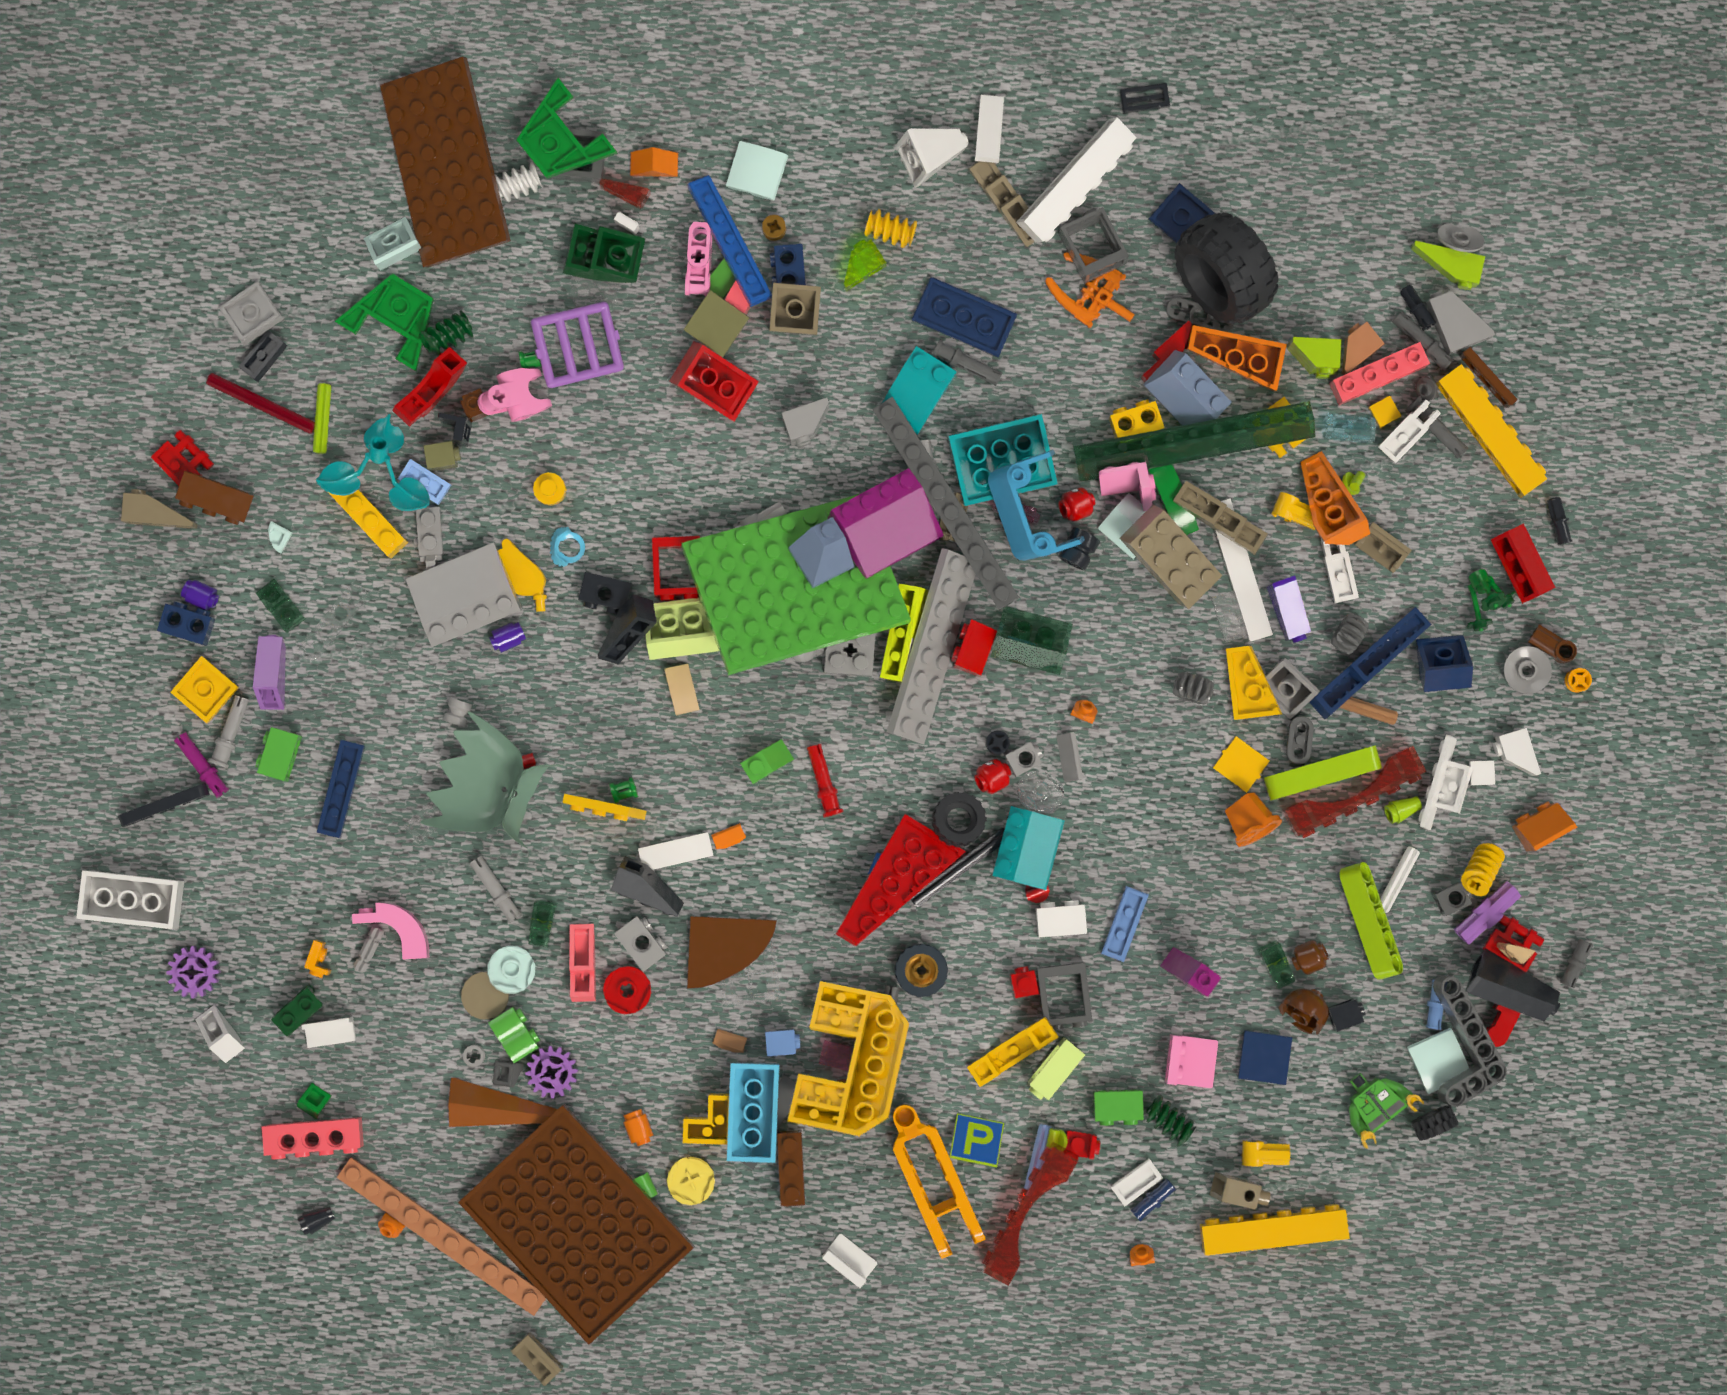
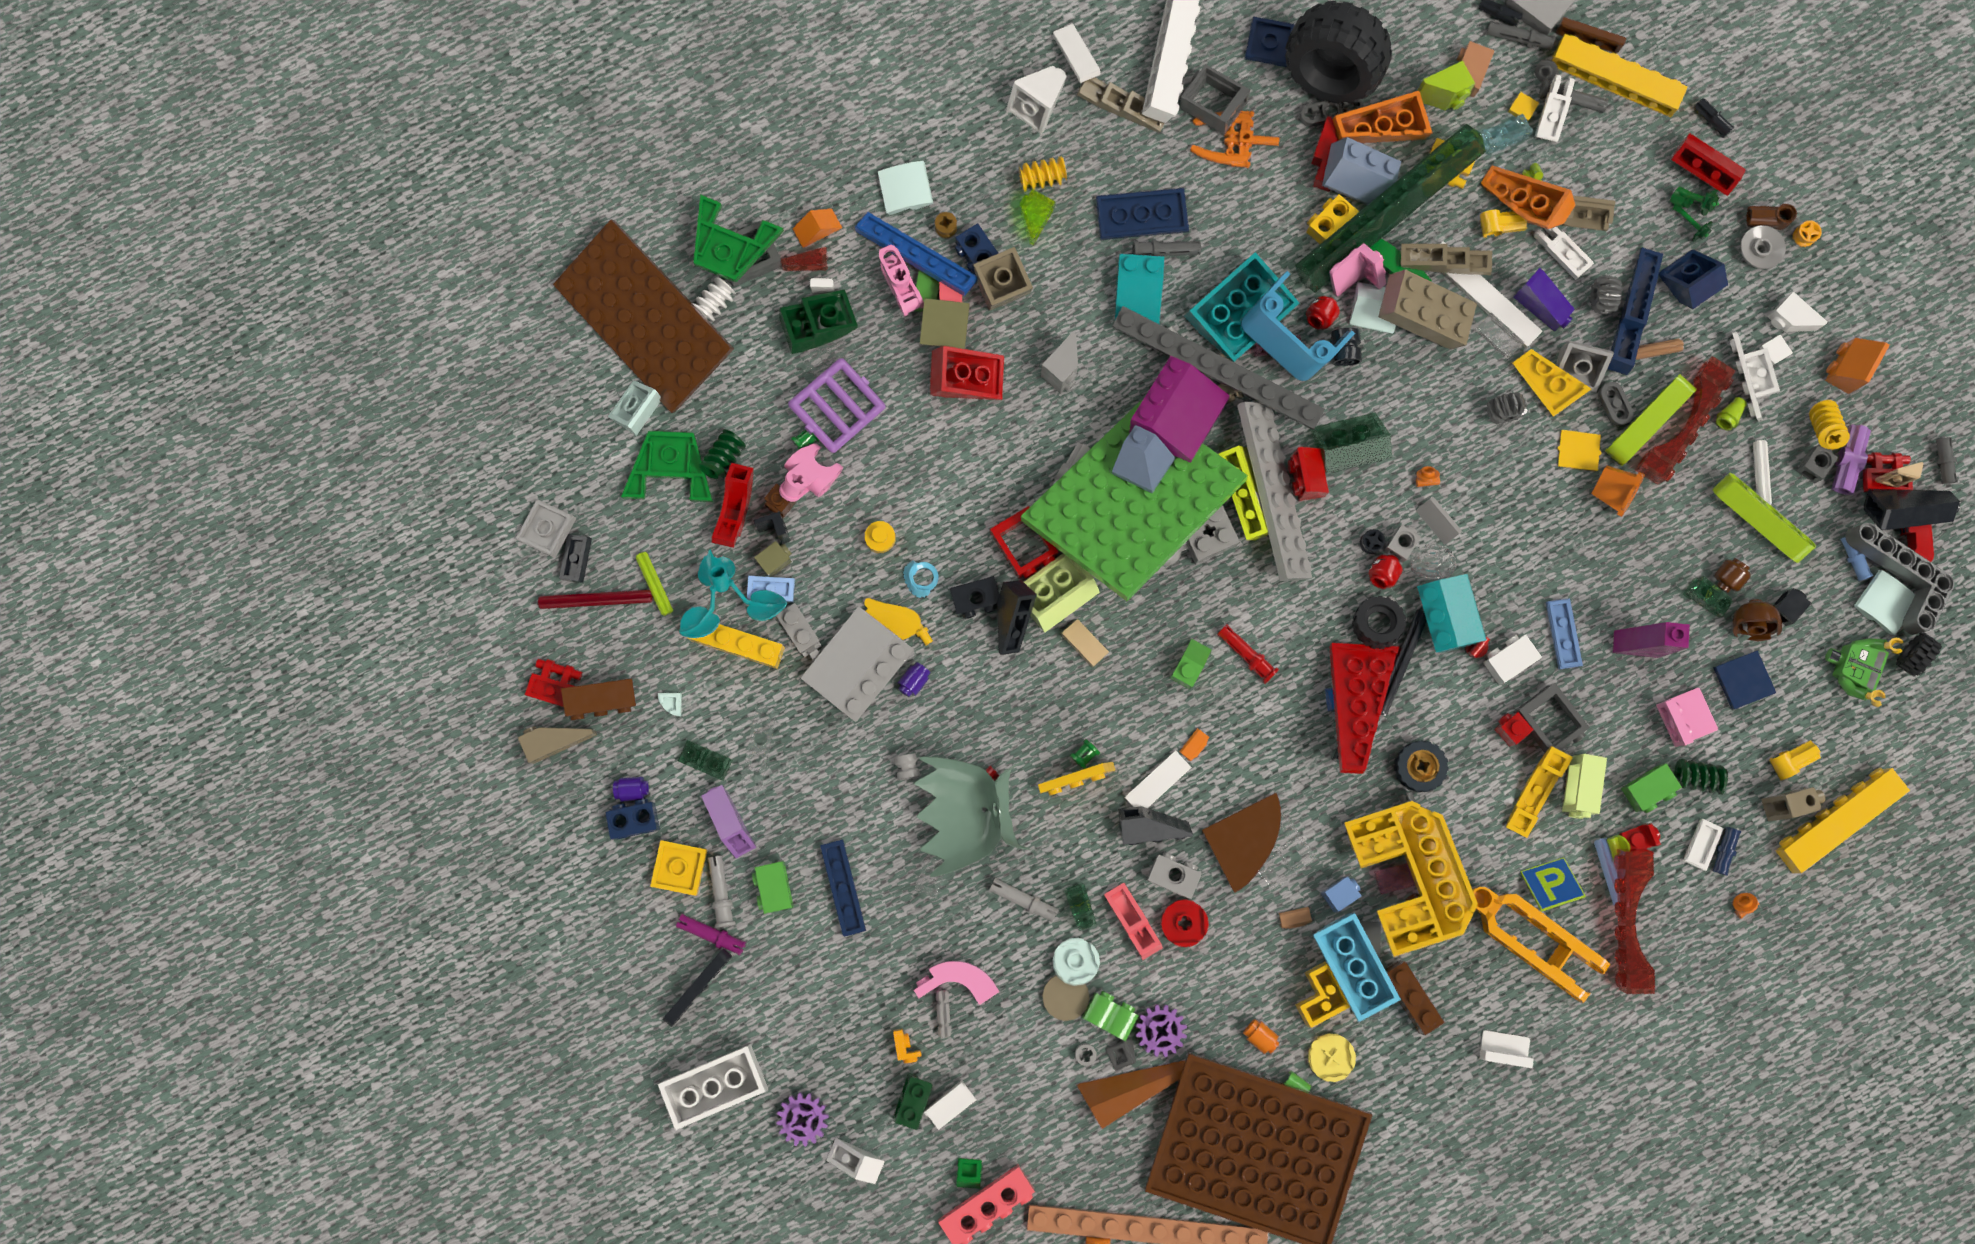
camera: 30 degrees left, 5 degrees down
coral brick [1329,342,1430,405] -> none

